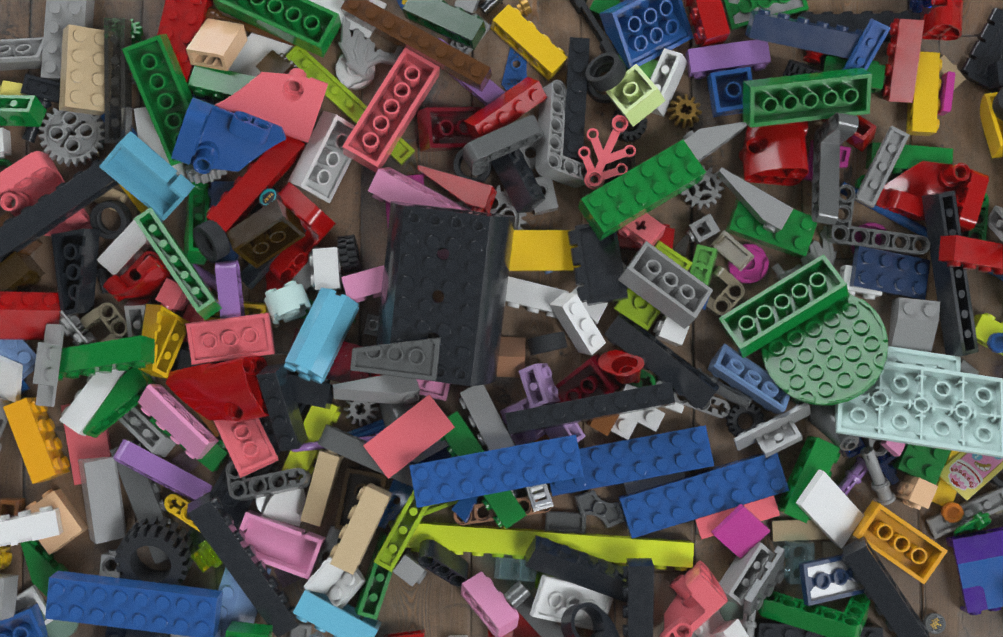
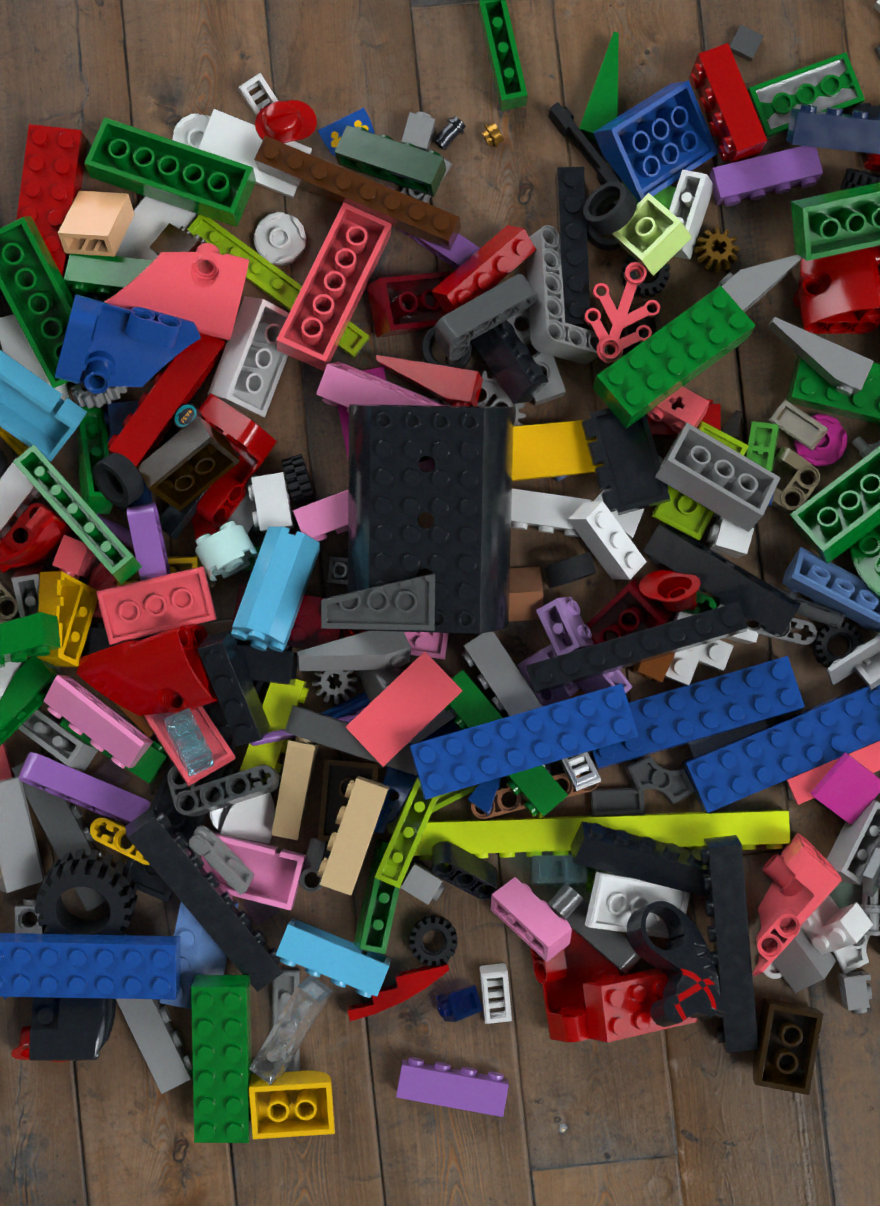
camera: 10 degrees left, 0 degrees up
clear neon green brick [191,540,223,573] -> none
reddish brown piece [206,7,296,46] -> none
white bracket [304,557,366,609] -> none
light grey animal [338,16,404,77] -> none
yellow brick [490,4,568,81] -> none
blue piece [501,47,527,91] -> none
light grey gear [680,165,724,210] -> none
light grey brick [686,214,720,244] -> none
blue brick [707,67,753,118] -> none
none -> clear light blue brick [164,708,214,777]
none -> light grey hinge [189,826,254,895]
none -> black tyre [409,915,458,966]

